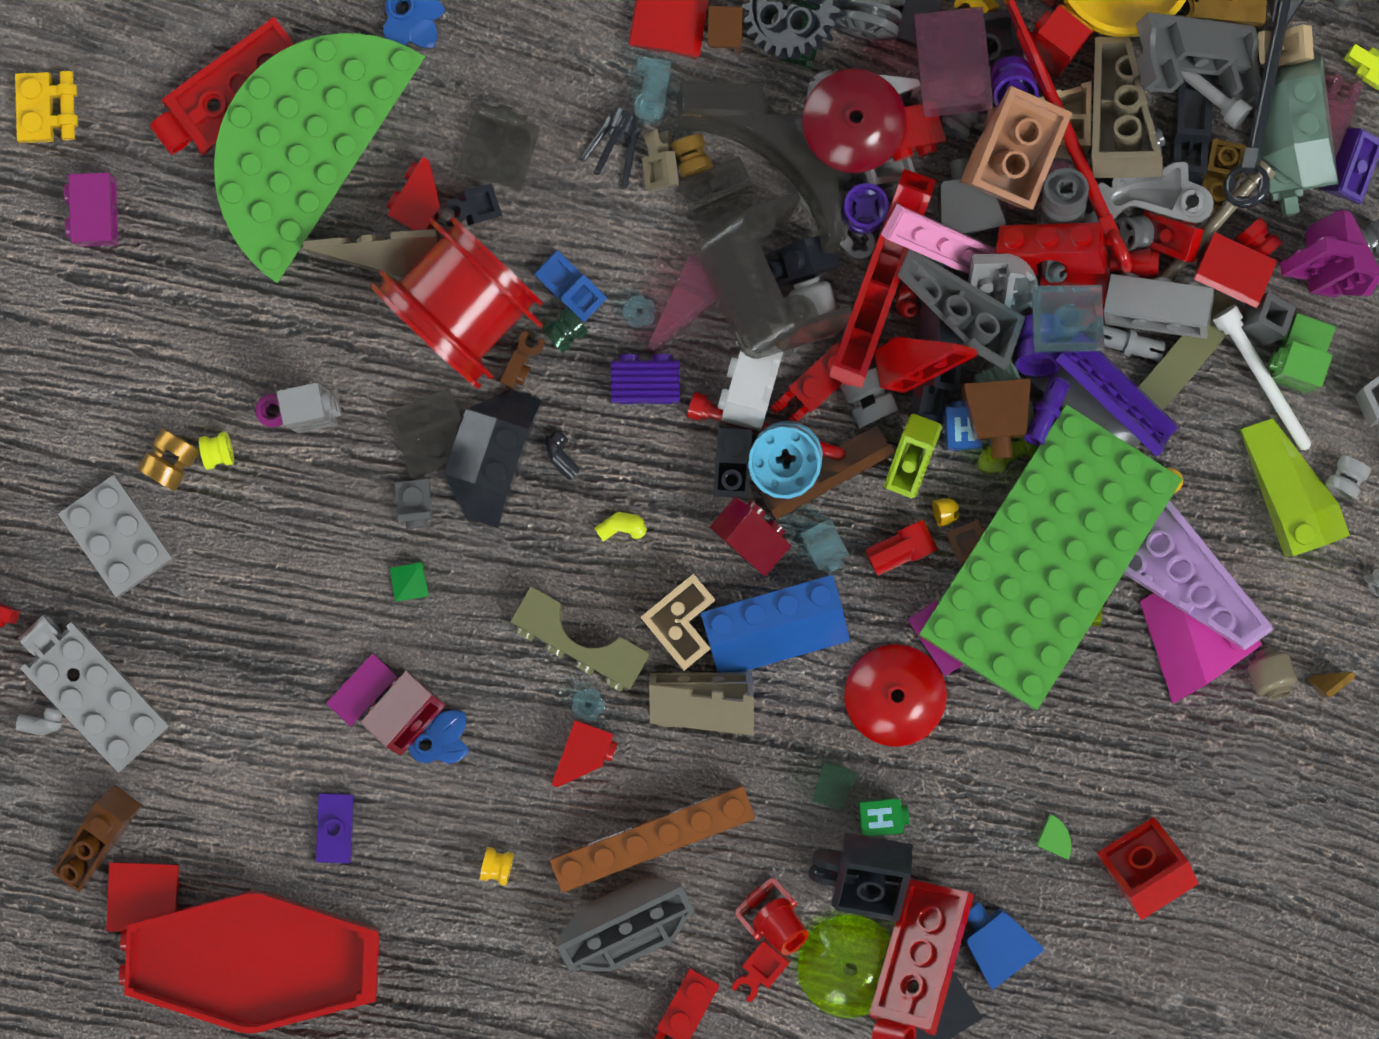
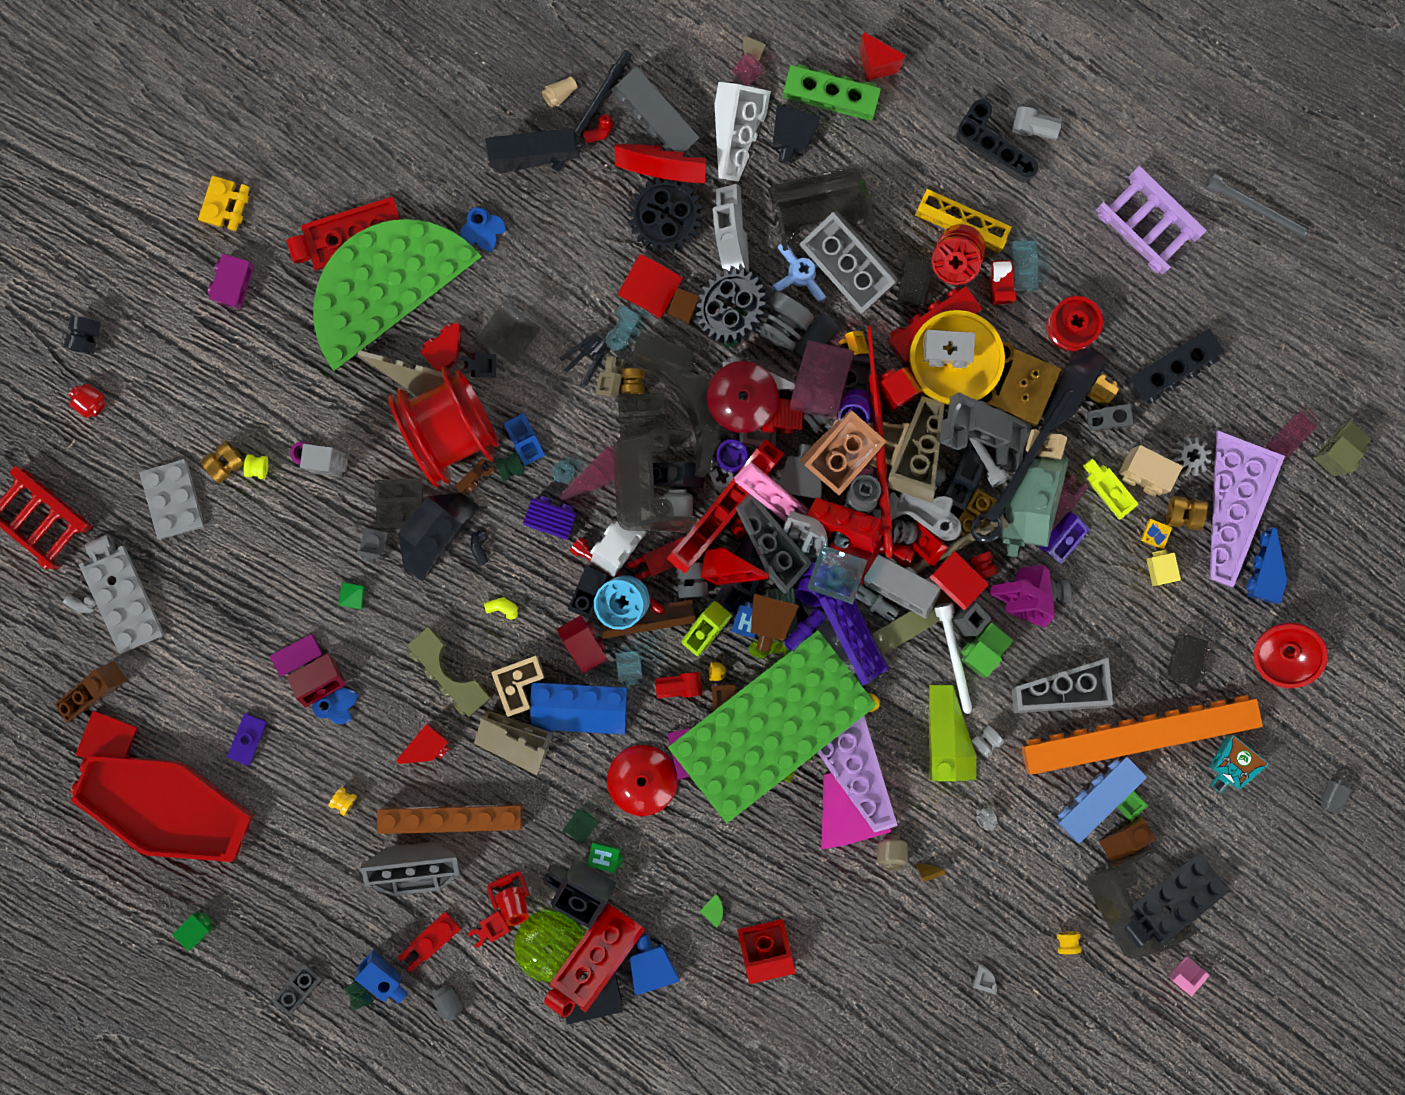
camera: 20 degrees right, 0 degrees up
clear light blue plate [572,688,605,722] -> none

